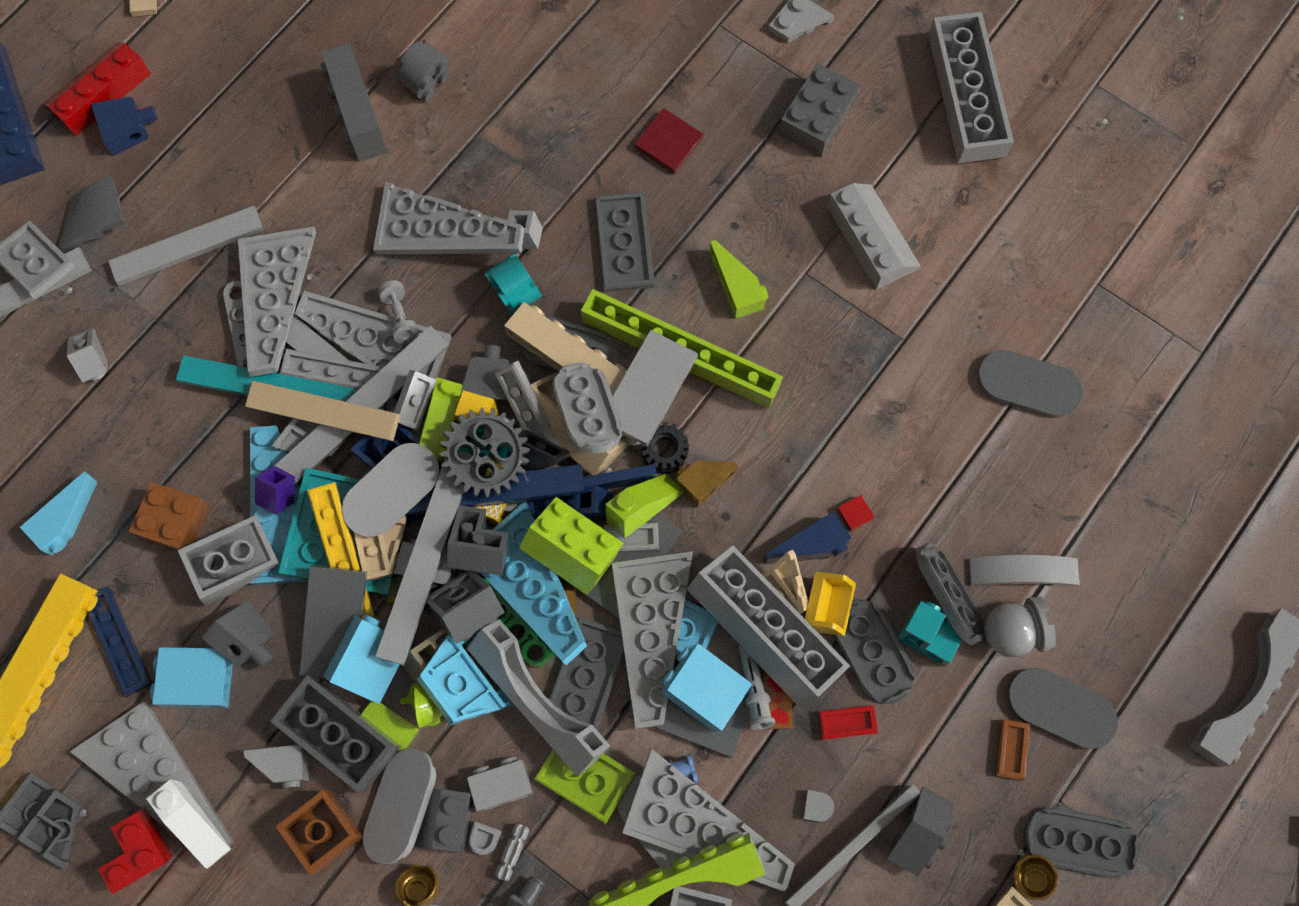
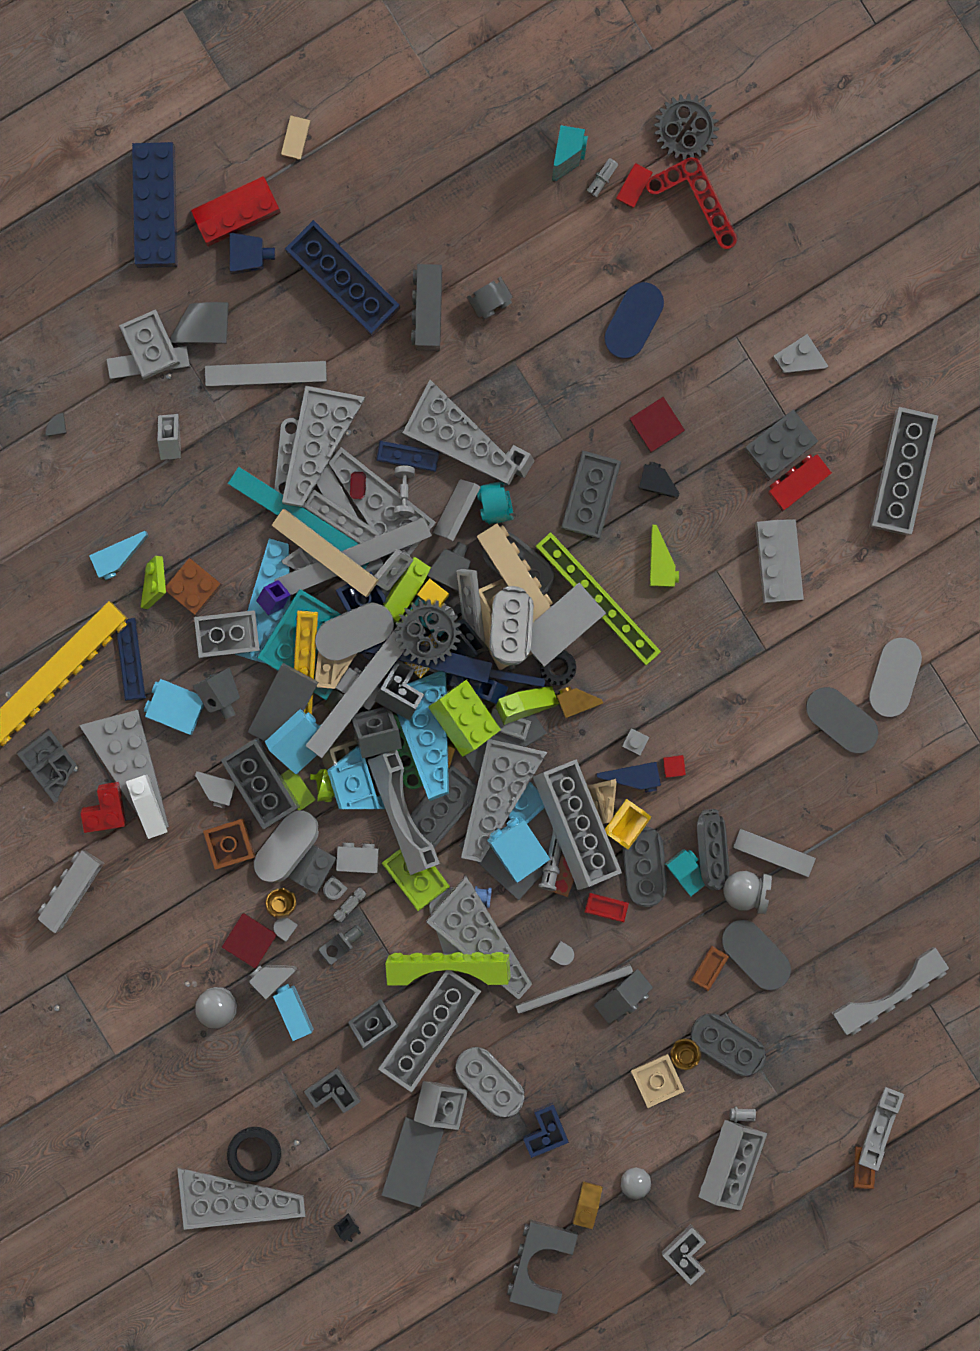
camera: 25 degrees right, 15 degrees up
none -> lime wing [141,556,166,609]
none -> dark blue brick [285,220,400,337]
none -> dark red piece [350,471,366,499]
none -> dark blue tile [376,441,440,472]
none -> light grey tile [433,479,480,541]
none -> dark blue tile [605,282,664,359]
none -> light grey brick [621,728,649,756]
none -> black slope [638,462,680,499]
none -> red brick [768,454,832,512]
none -> light grey tile [869,638,922,717]

